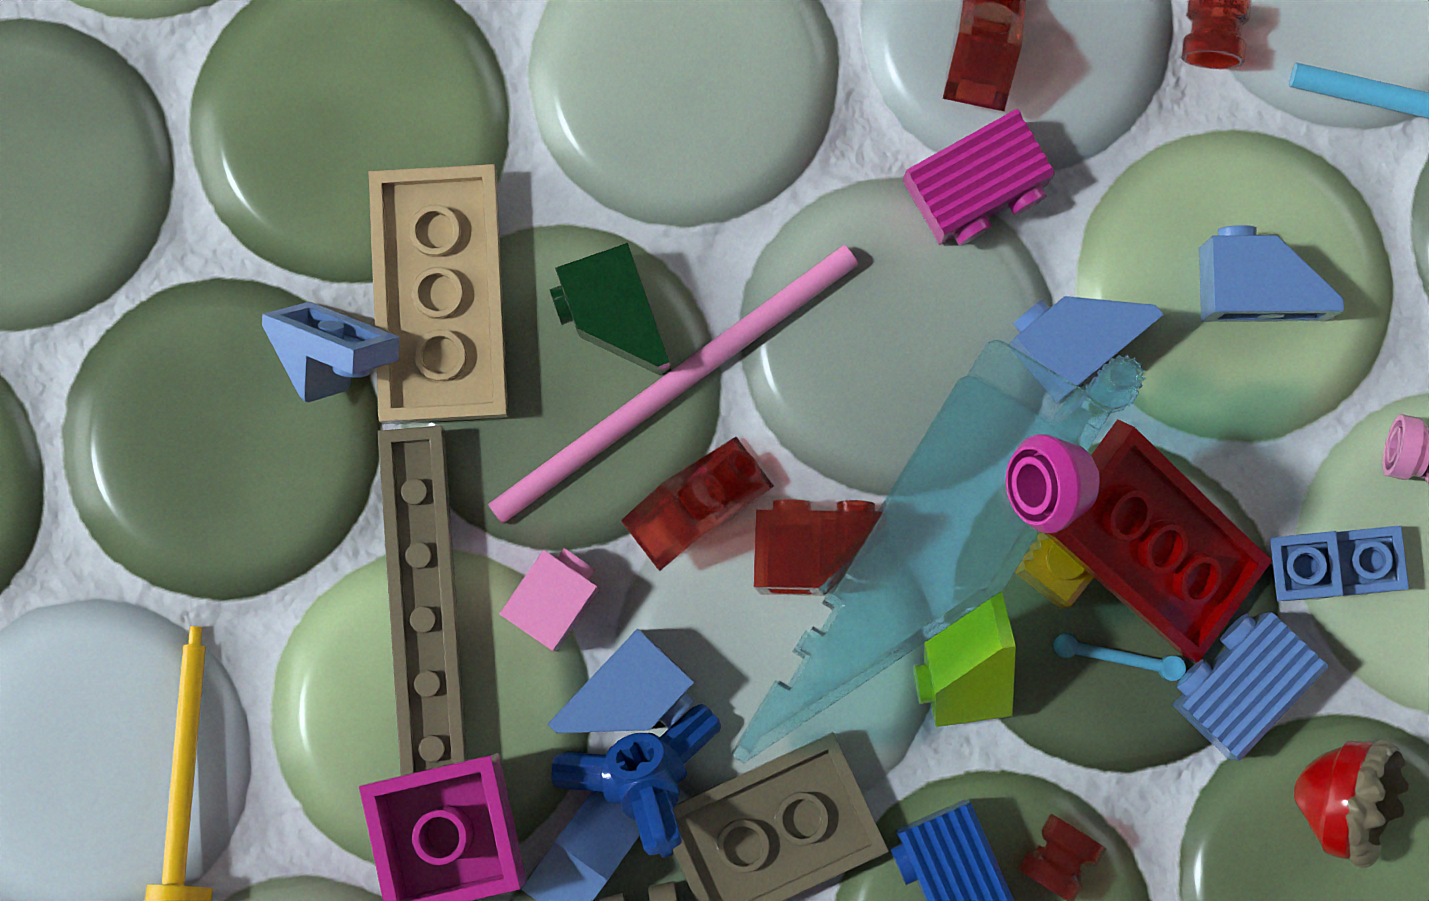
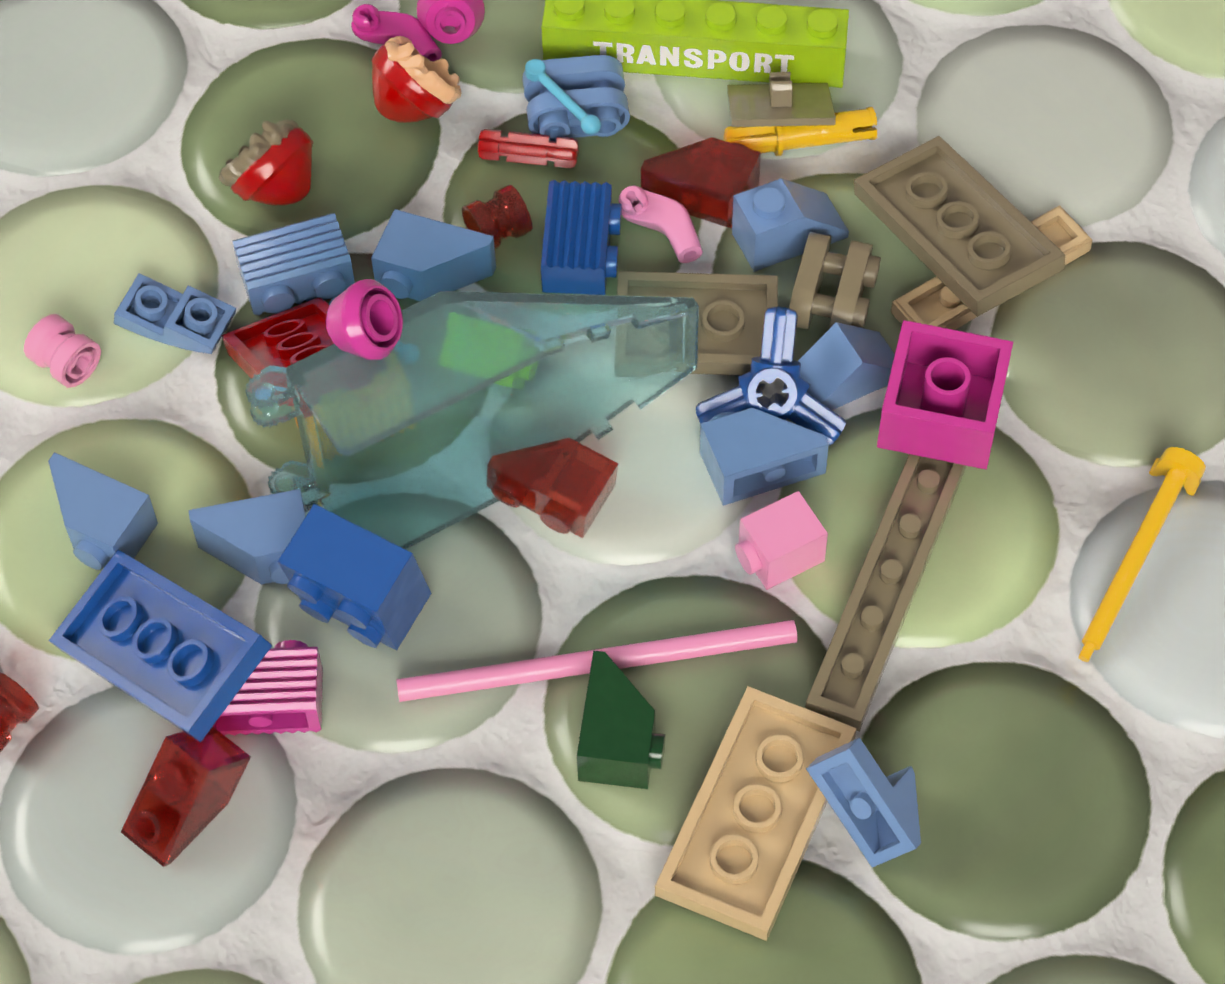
camera: 155 degrees left, 25 degrees down
clear red slope [621,437,774,571] -> none
none -> plate [49,549,272,742]
none -> blue brick [277,504,432,651]
none -> medium blue slope [371,209,496,302]

